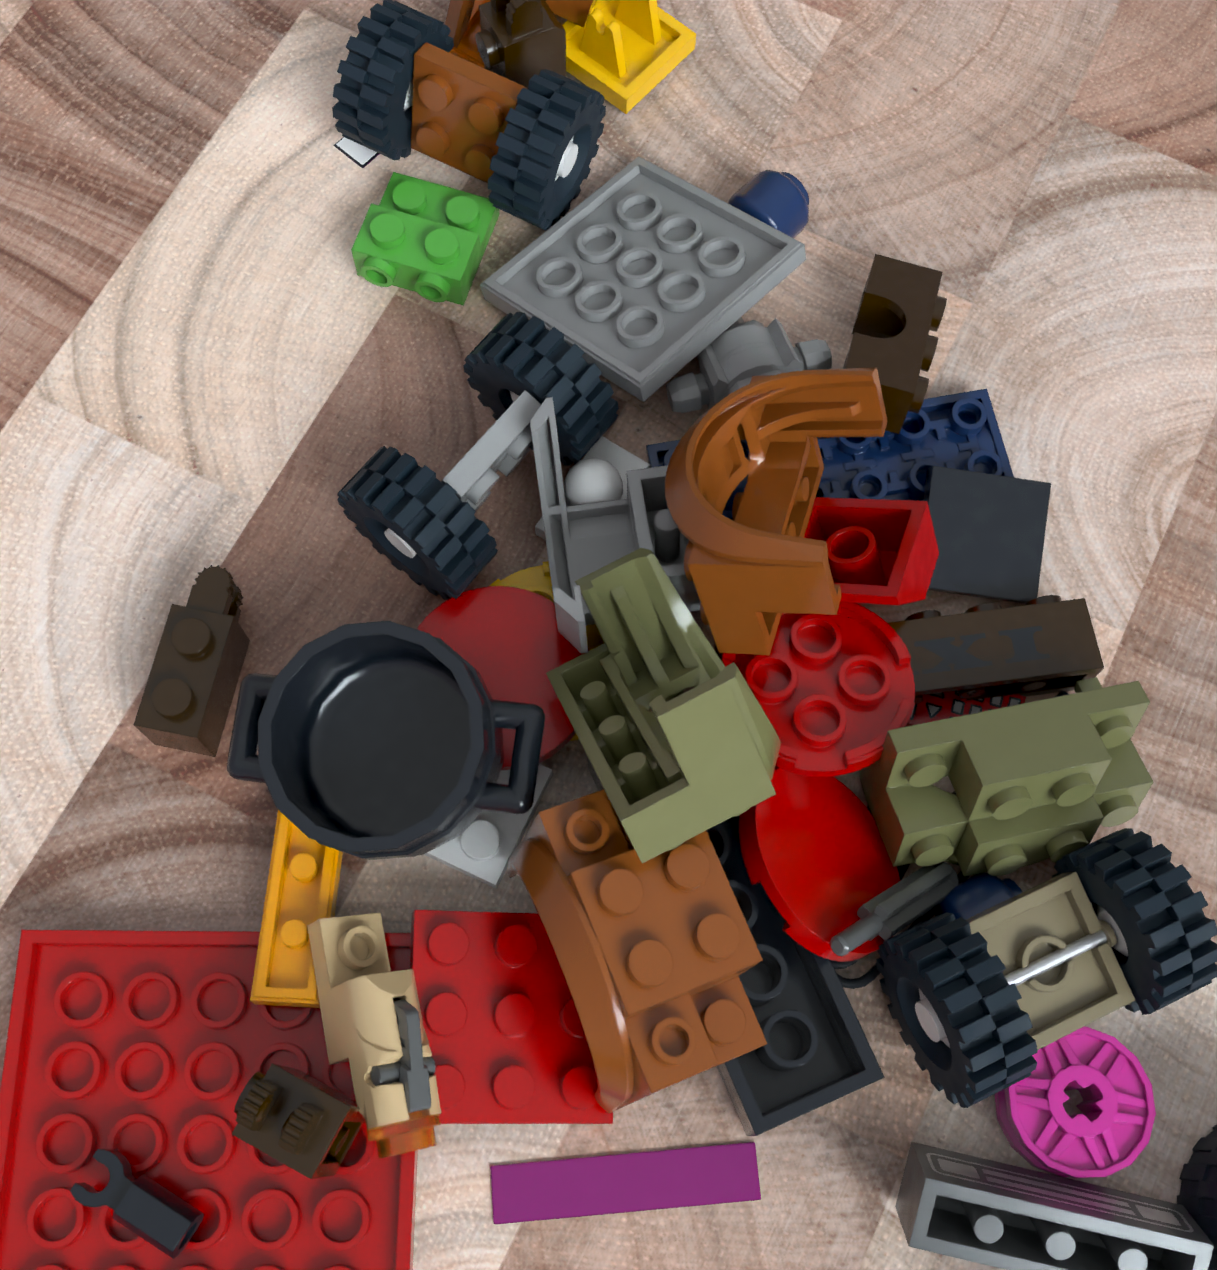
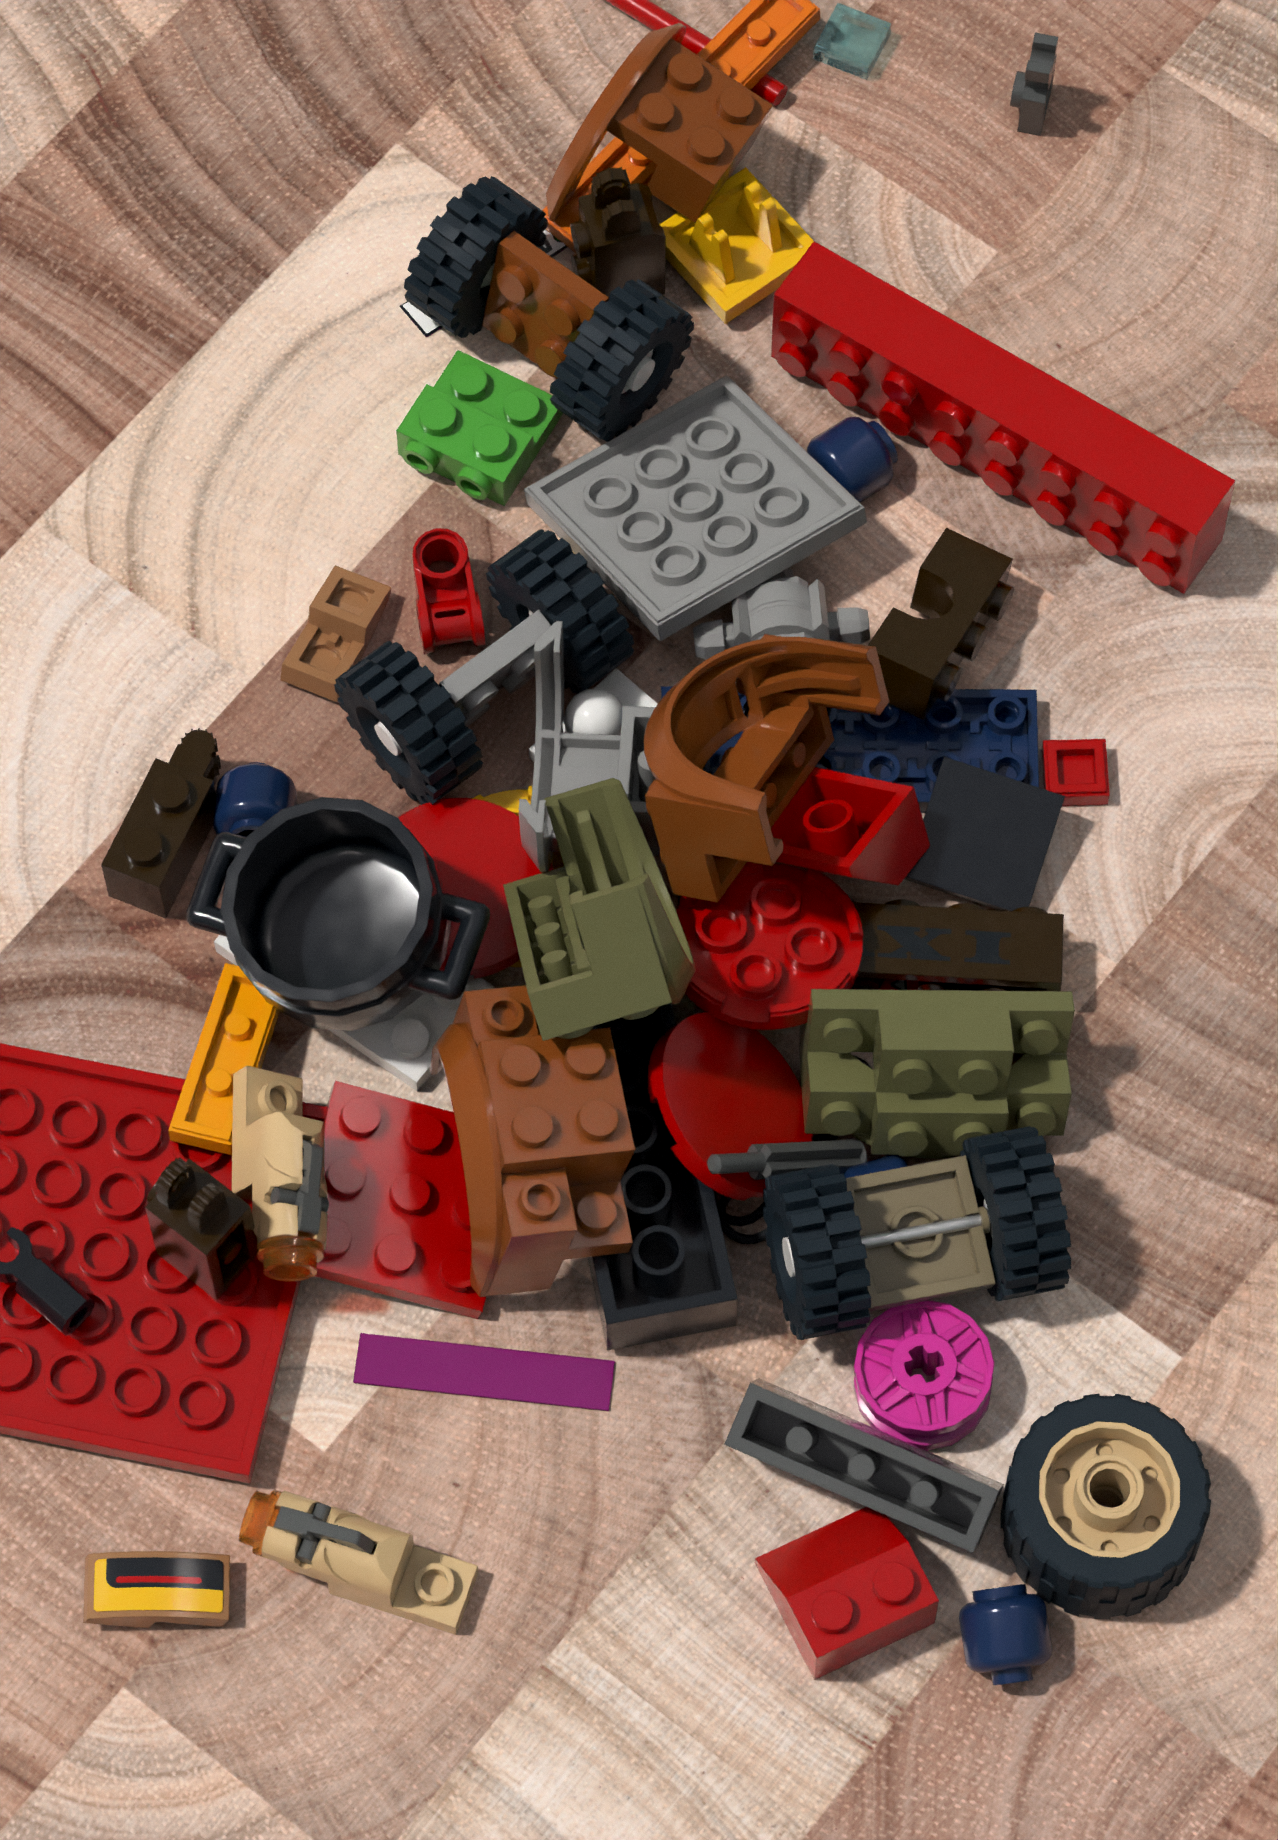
camera: 15 degrees right, 5 degrees down
none -> dark blue head [213,762,297,837]
none -> medium nougat slope [280,565,391,702]
none -> red piece [412,528,486,655]
none -> red brick [771,241,1235,594]
none -> red tile [1041,739,1110,806]

